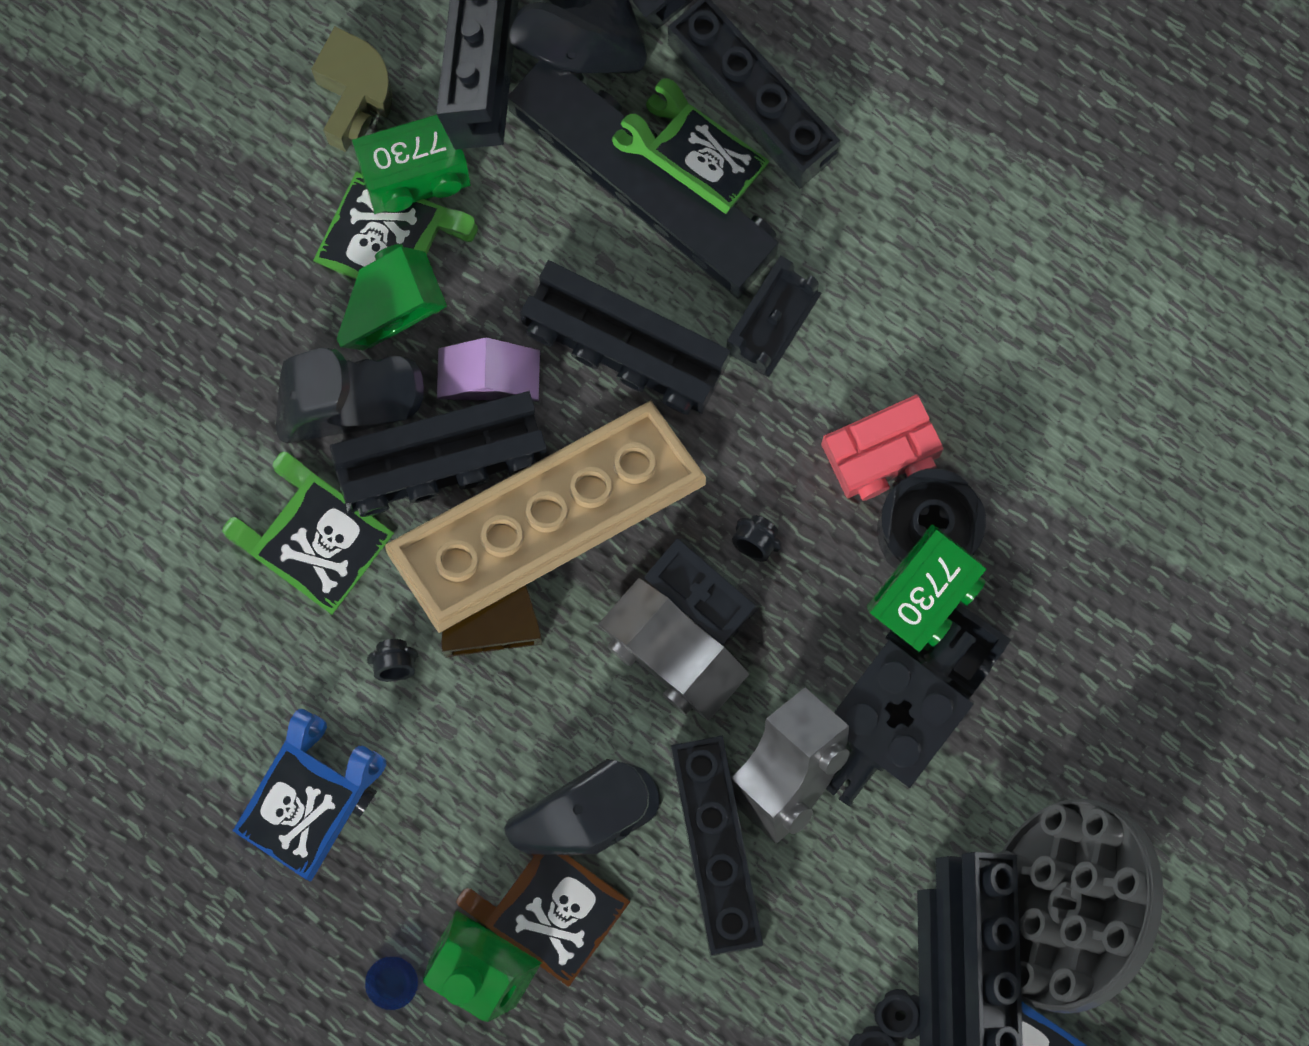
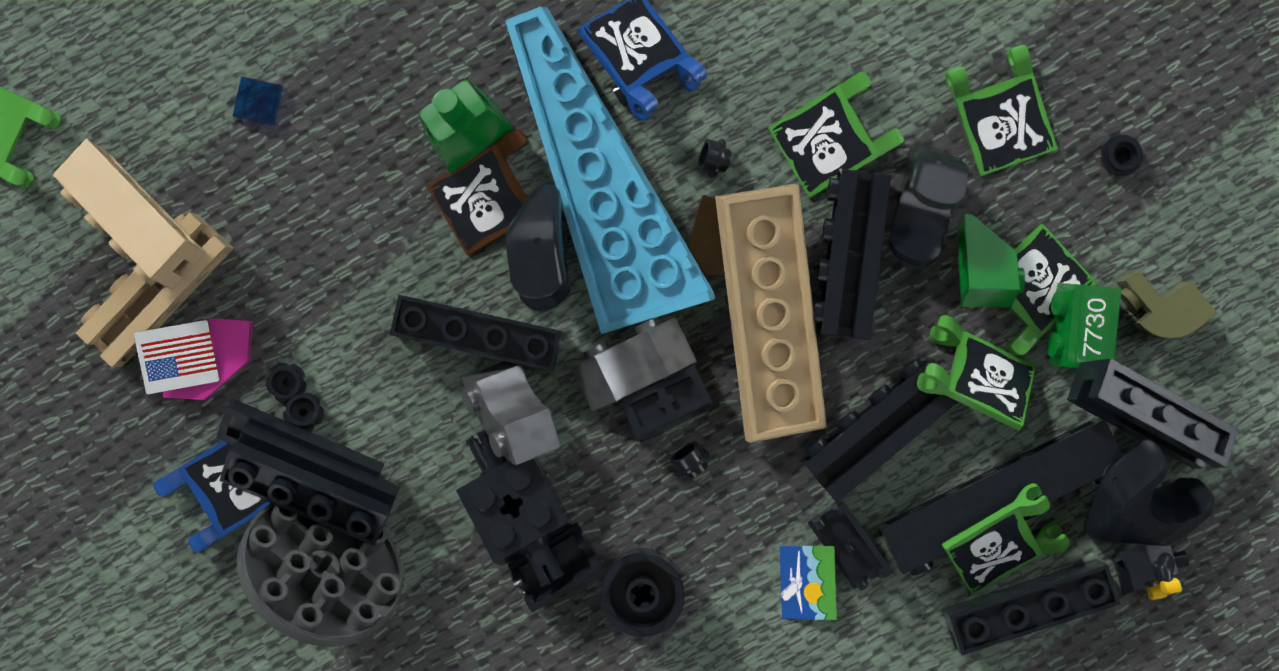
camera: 110 degrees right, 10 degrees up
clear blue plate [365,957,418,1010] -> none
lavender slope [437,337,540,401] -> none
coral brick [821,394,943,501] -> none
green brick [867,524,986,652] -> none
none -> medium azure wing [505,6,715,334]
none -> sticker [780,546,837,620]
none -> flag [917,315,1036,431]
none -> flag [945,45,1058,176]
none -> black plate [1101,135,1143,176]

